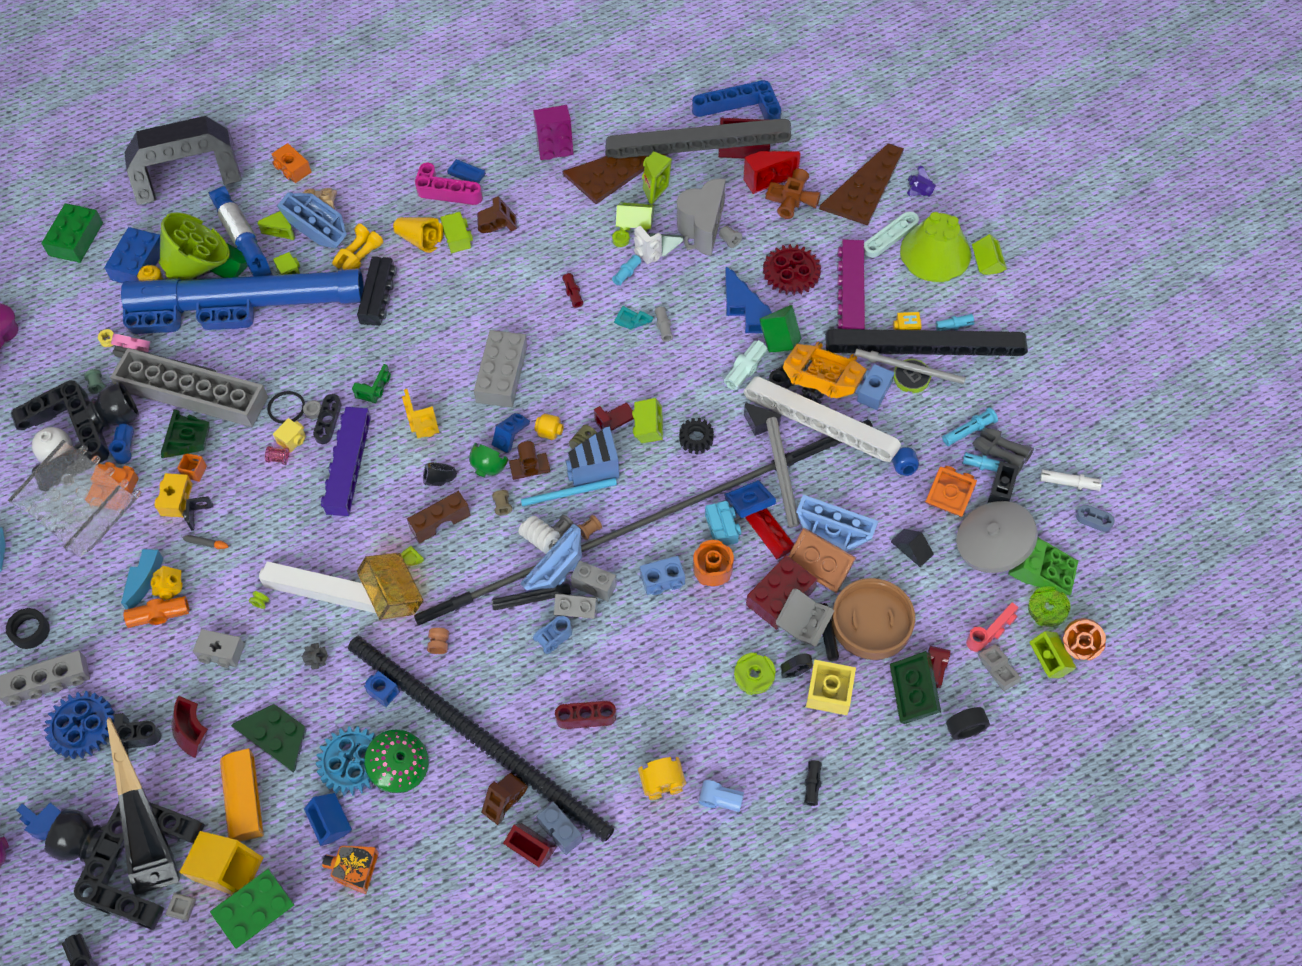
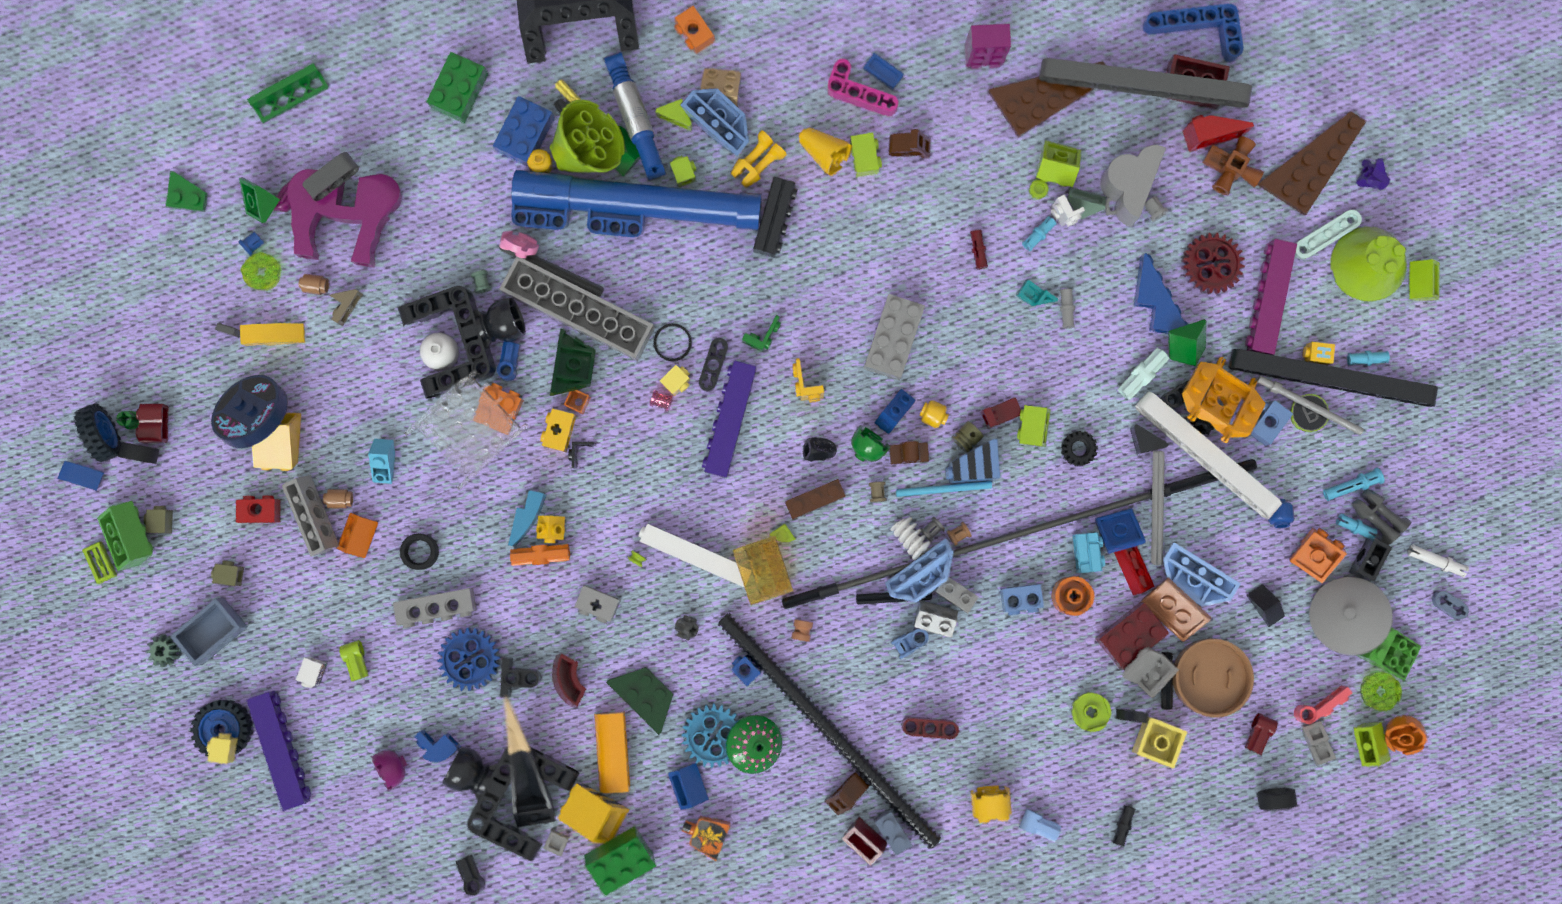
camera: 10 degrees right, 25 degrees up
light yellow bush [98,329,114,347] -> none
dark grey piece [183,535,228,549] -> none
light grey tile [303,400,322,419] -> none
lime slope [642,151,672,205] -> none
dark green plate [889,651,941,724] -> none

